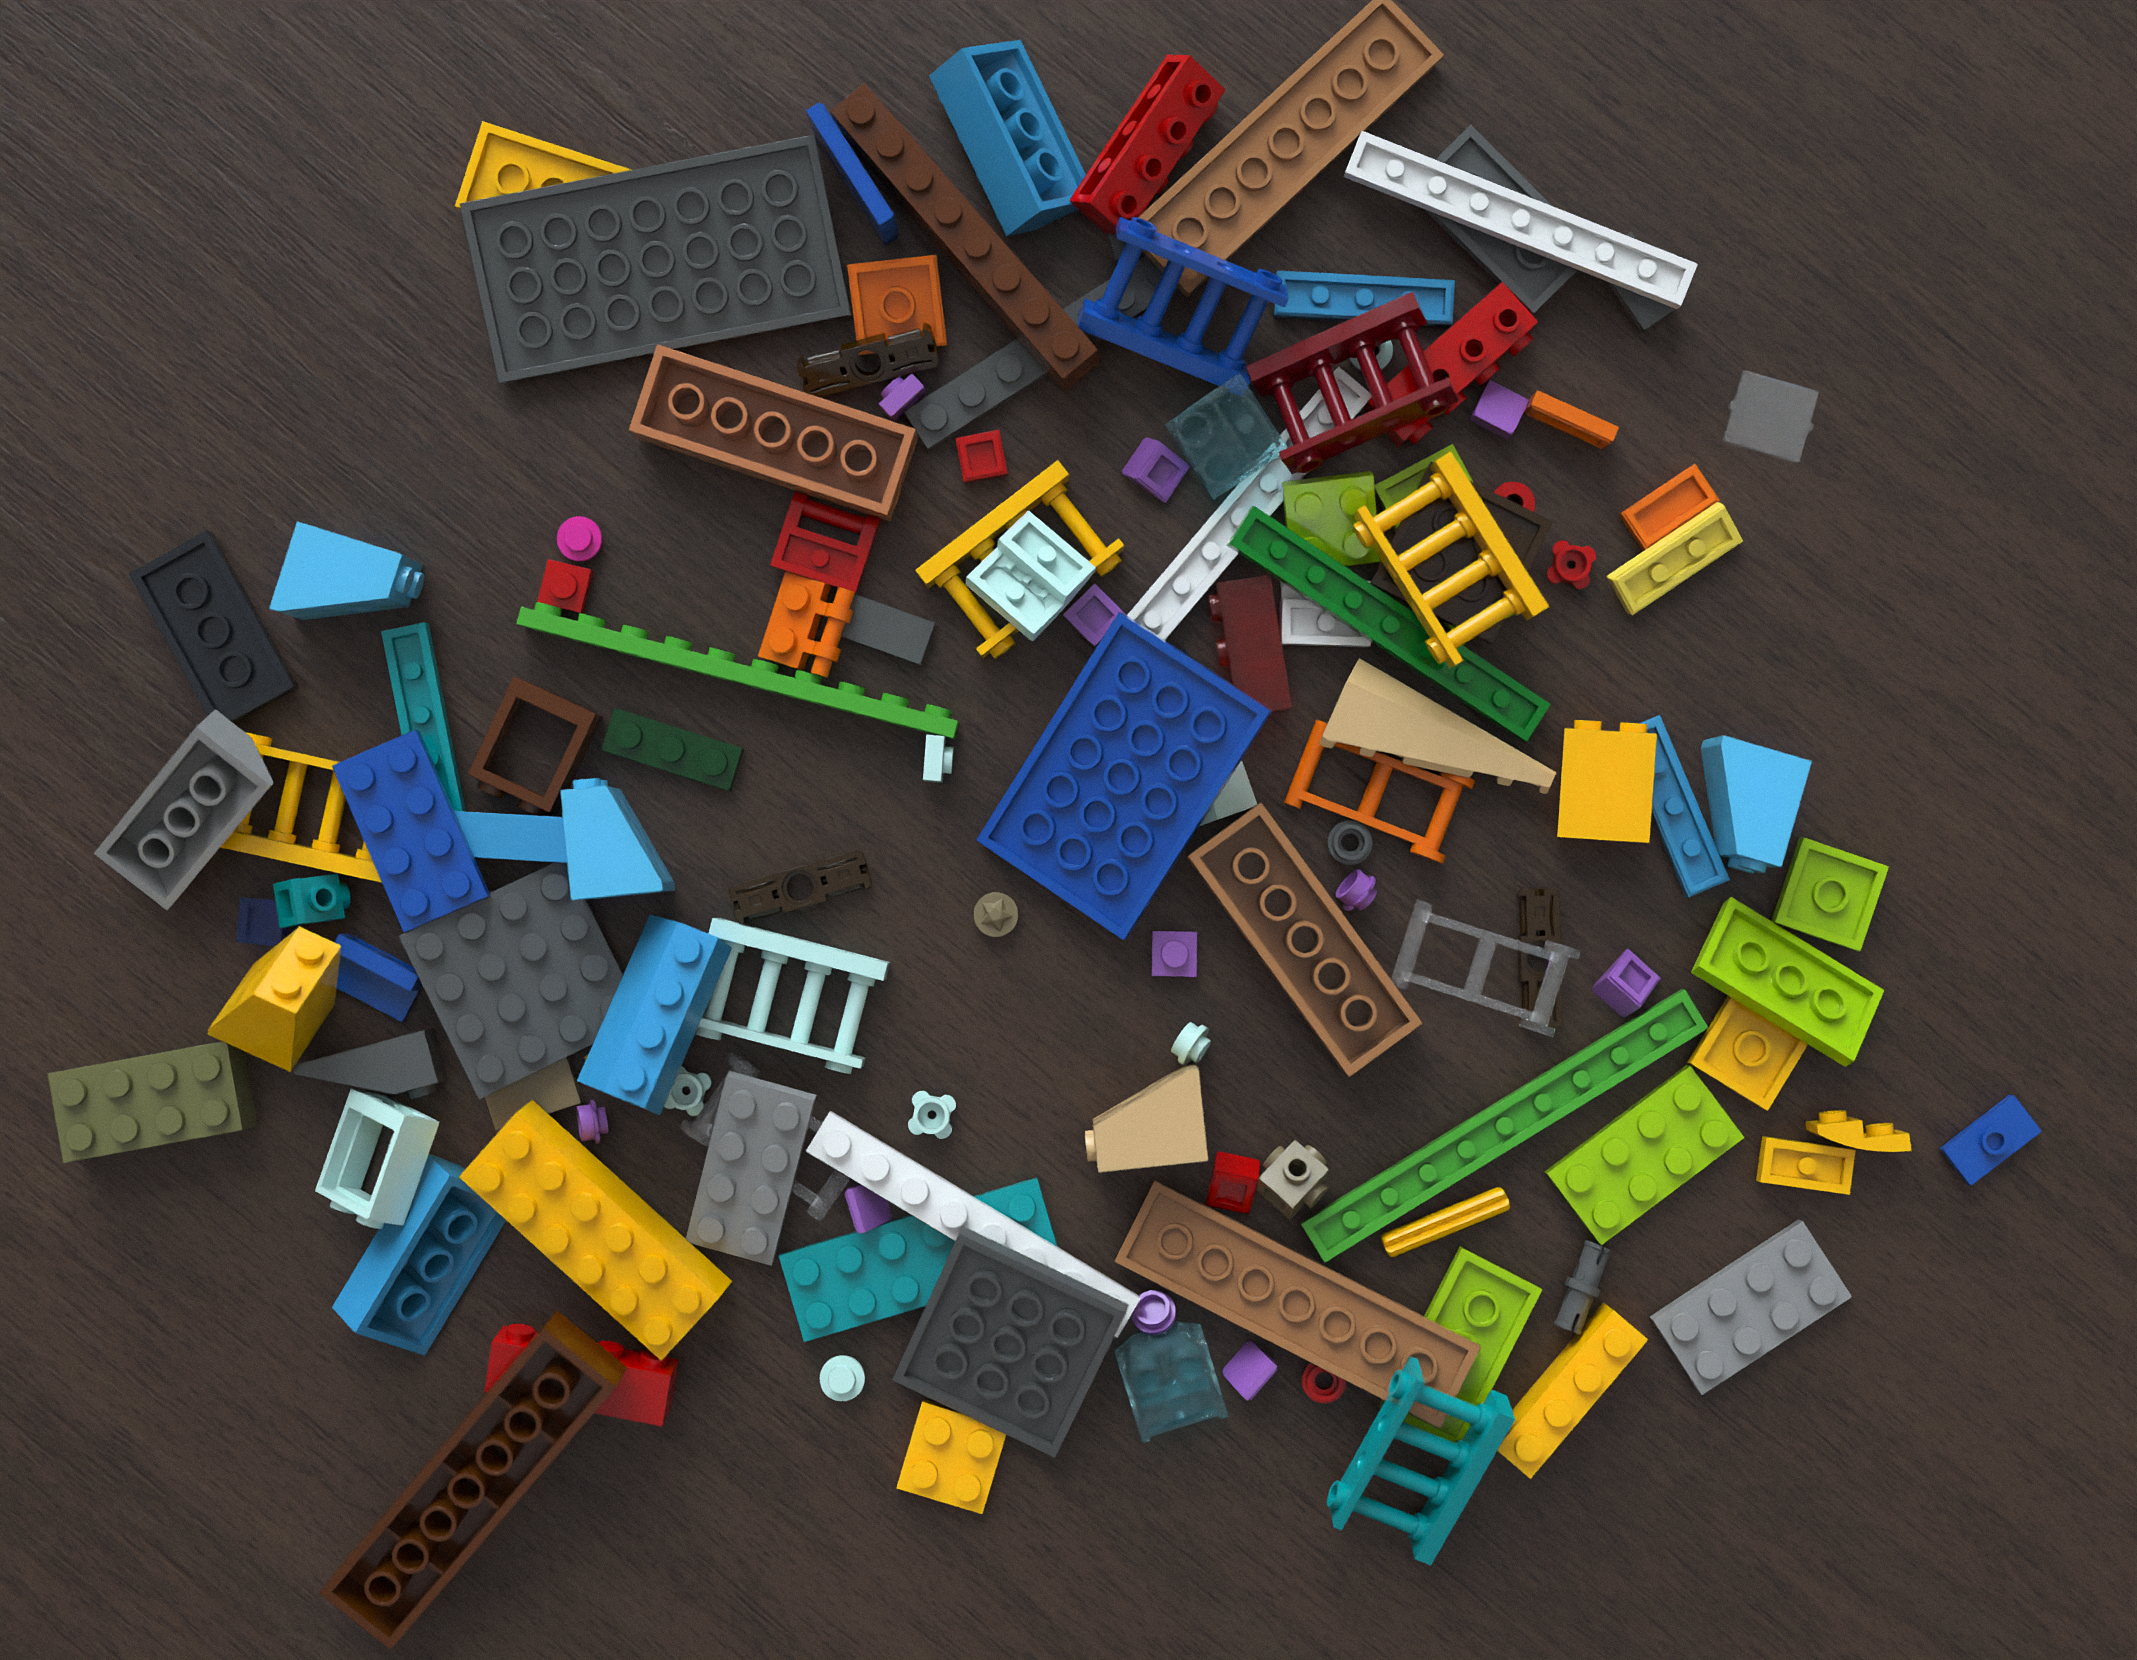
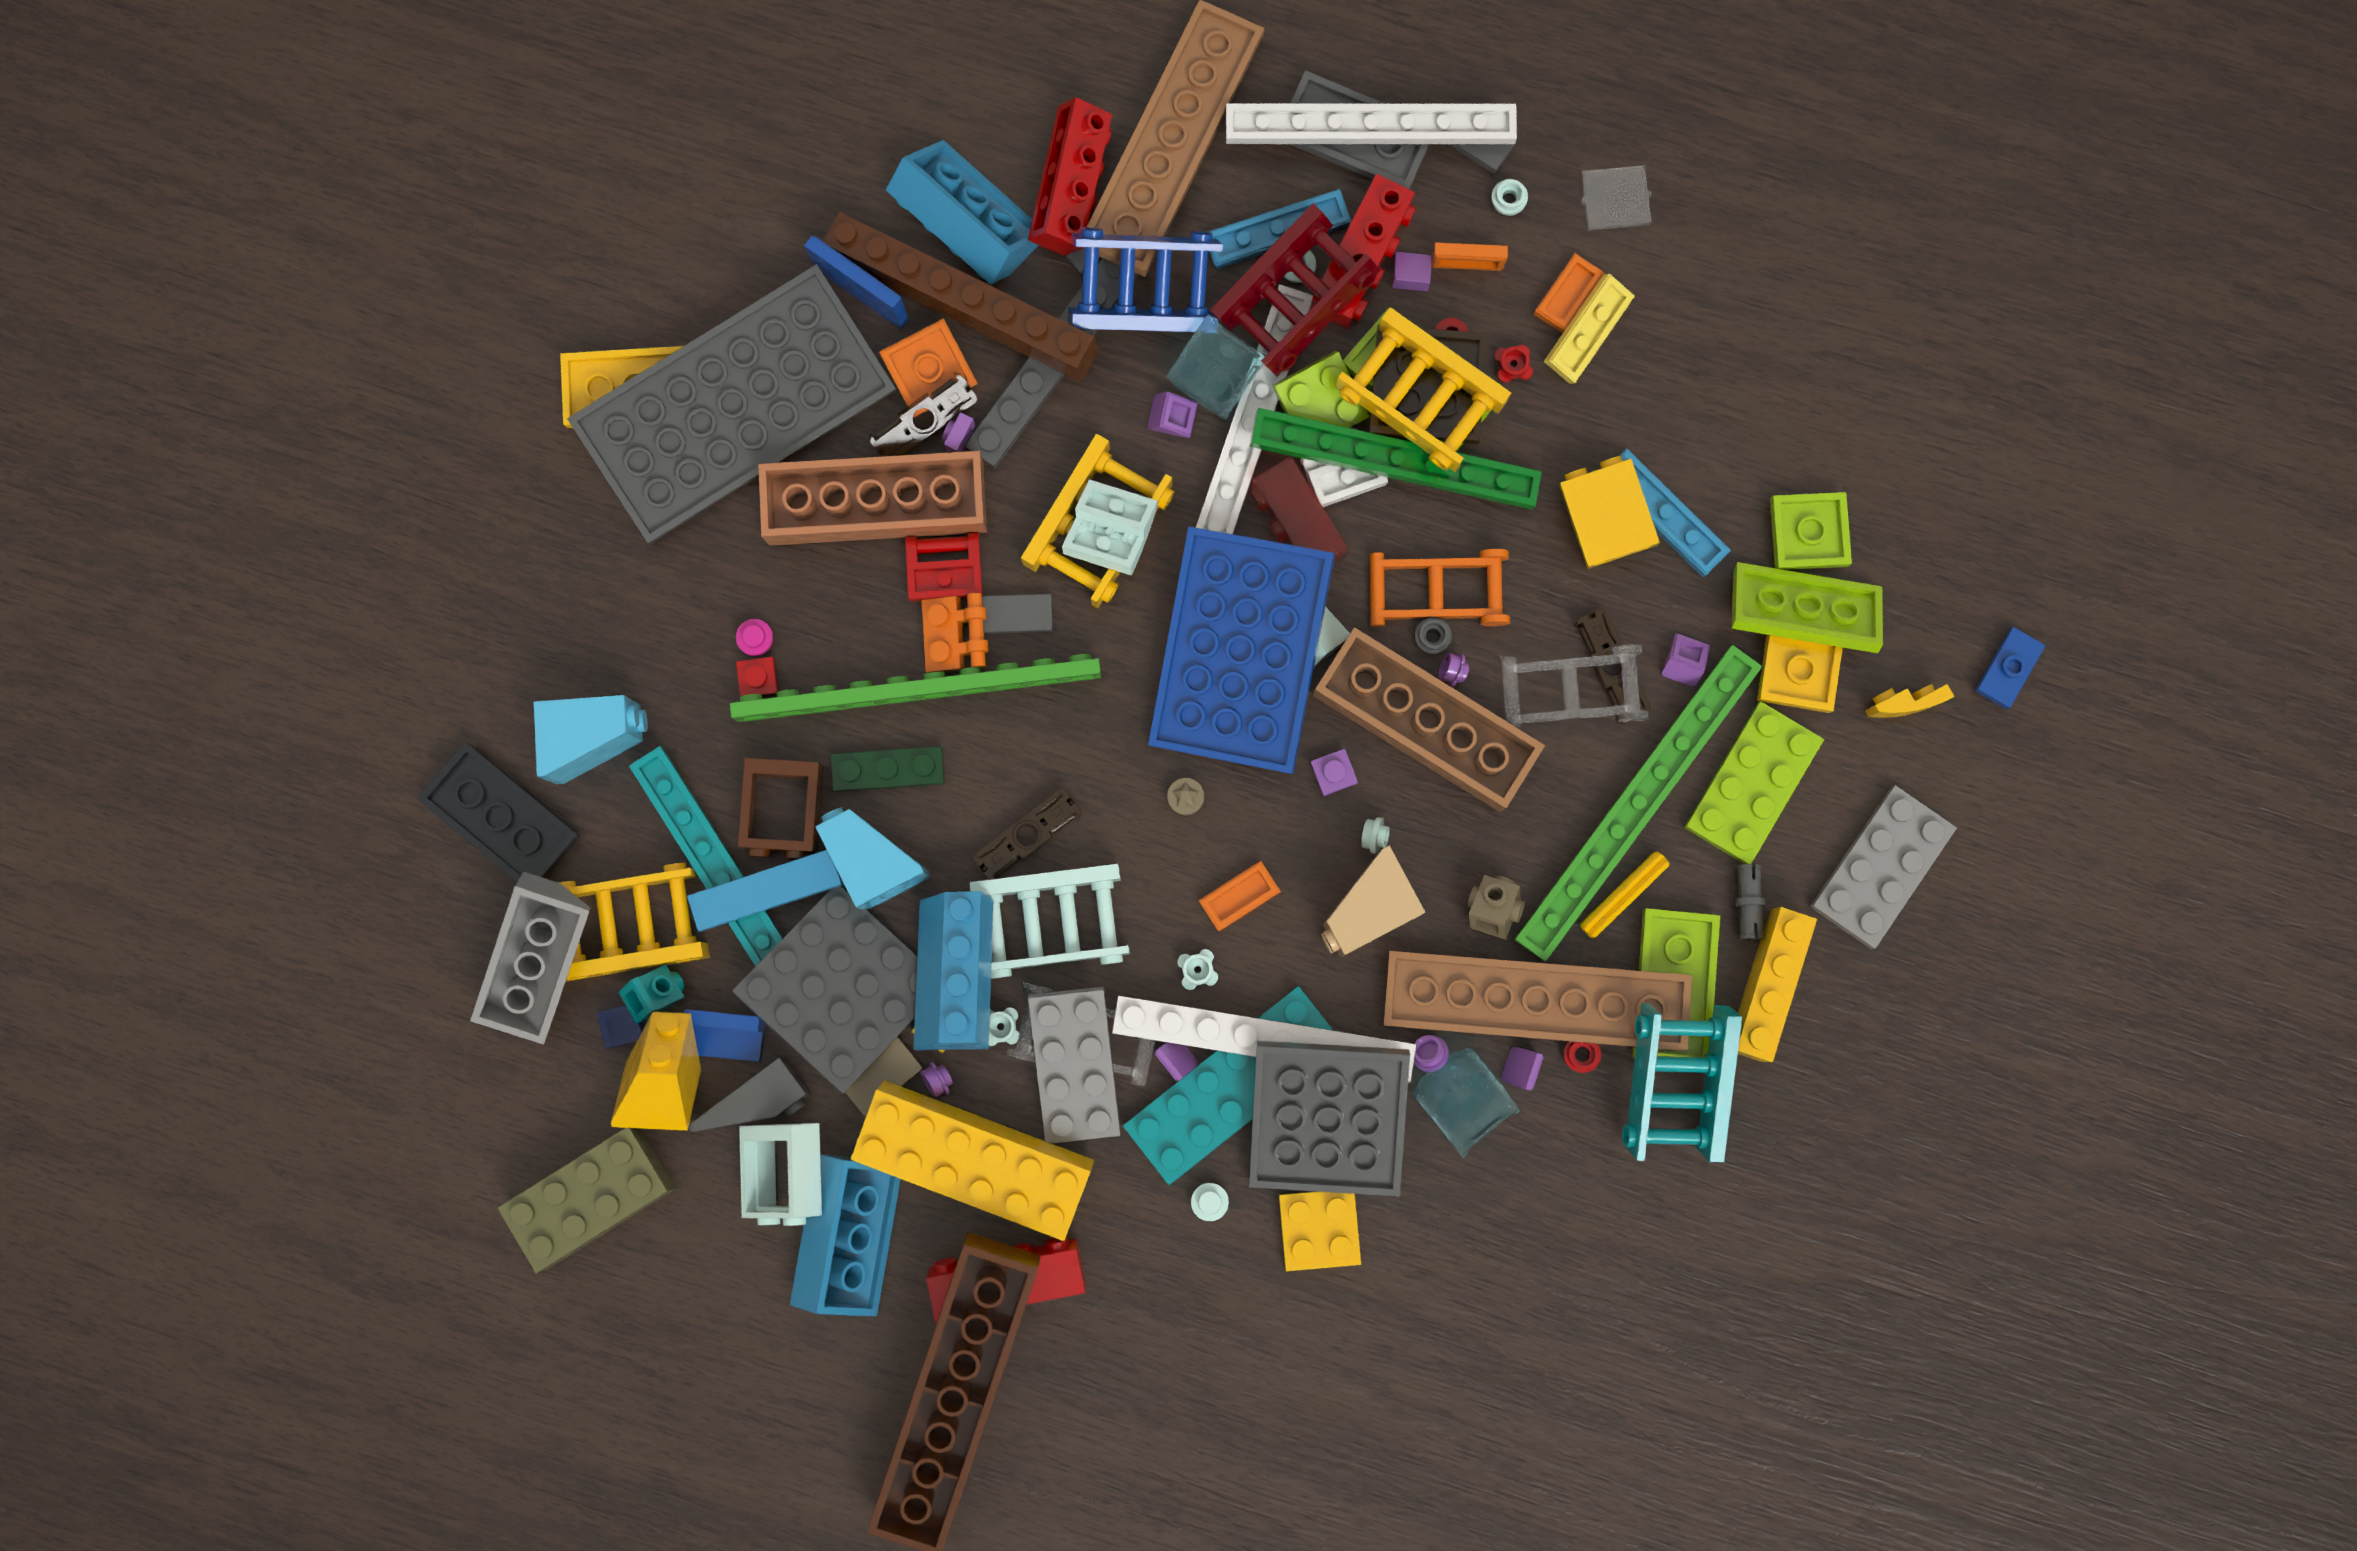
camera: 20 degrees left, 5 degrees down
blue plate [332,729,491,933] -> none
light aqua plate [923,735,954,783] -> none
red tile [955,430,1008,484] -> none
medium lavender plate [1063,583,1126,648] -> none
red slope [1205,1151,1260,1214] -> none
tan wedge [1319,658,1556,794] -> none
medium azure slope [1701,735,1812,874] -> none
yellow plate [1756,1136,1856,1195] -> none
none -> orange tile [1199,861,1281,932]
none -> light aqua plate [1491,179,1528,216]

